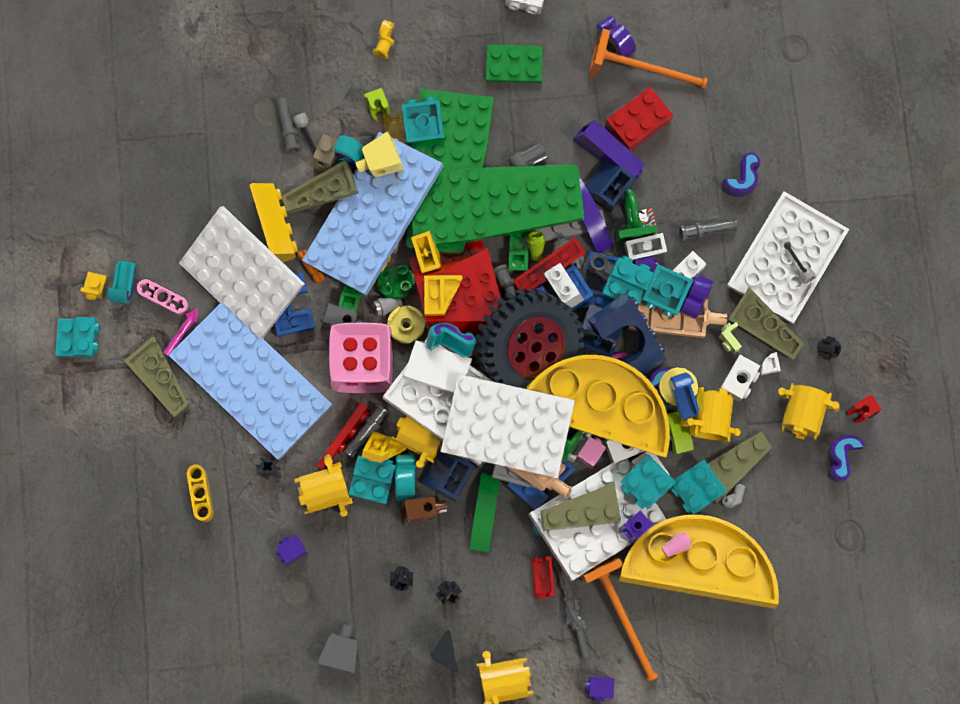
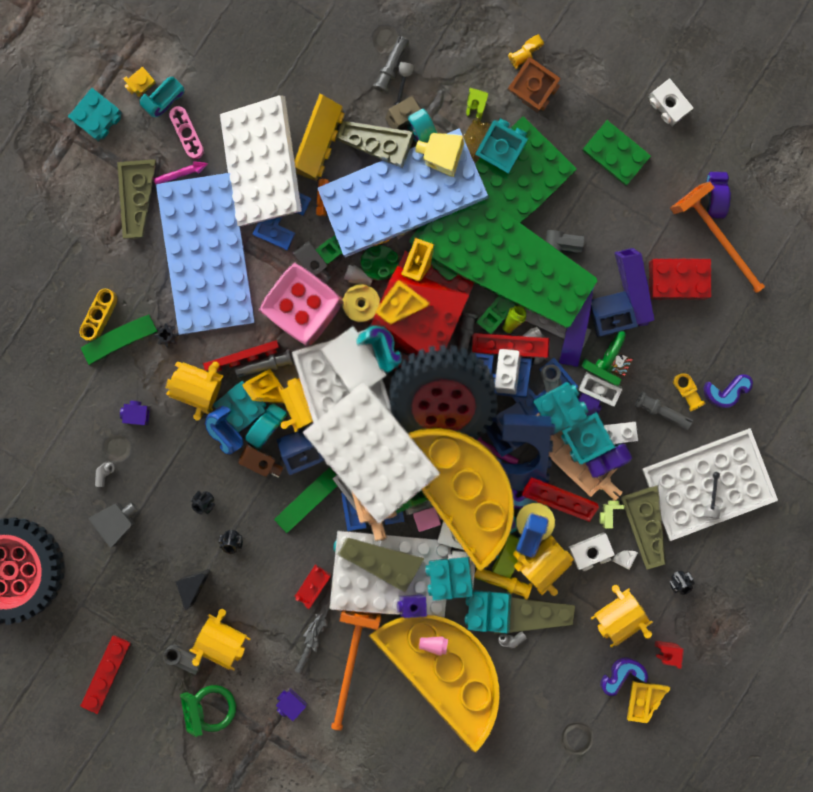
camera: 45 degrees right, 10 degrees up
none -> green slope [81,315,158,365]
none -> light grey arm [95,462,115,487]
none -> blue animal [205,406,243,455]
none -> yellow pin [474,568,533,600]
none -> dark orange plate [507,57,561,113]
none -> red plate [522,477,599,522]
none -> yellow wing [627,681,670,723]
none -> yellow connector [673,374,706,412]

